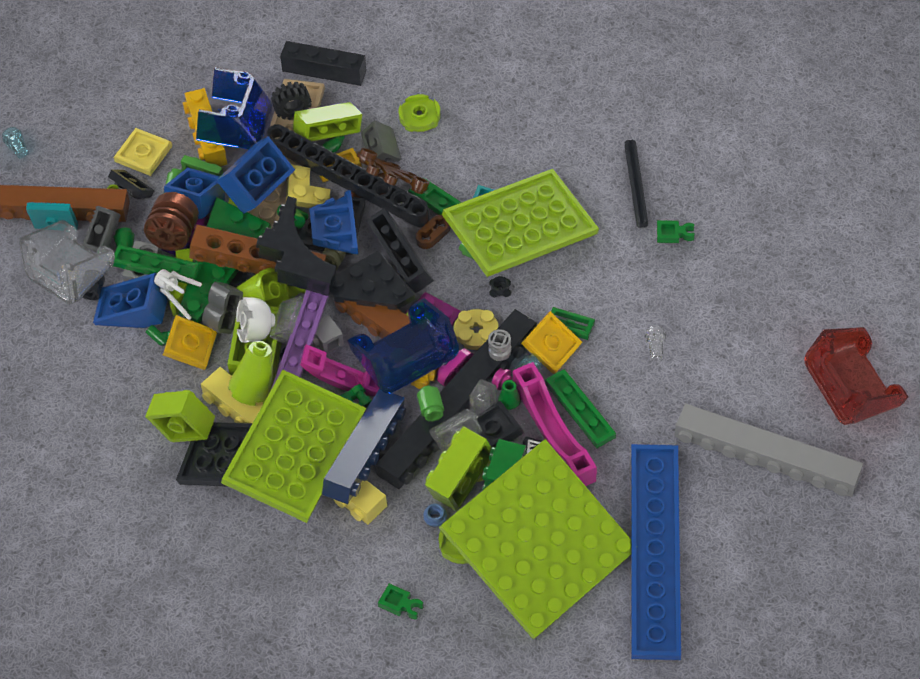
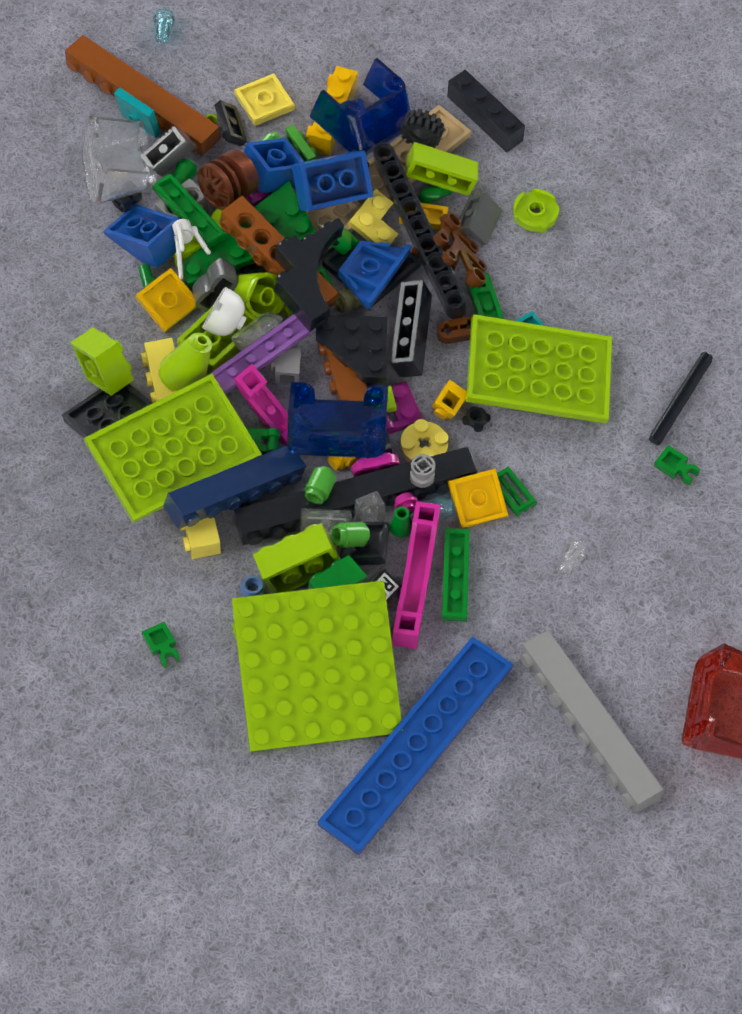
camera: 30 degrees right, 5 degrees up
none -> bright green brick [331,522,370,548]
none -> yellow brick [431,380,466,420]

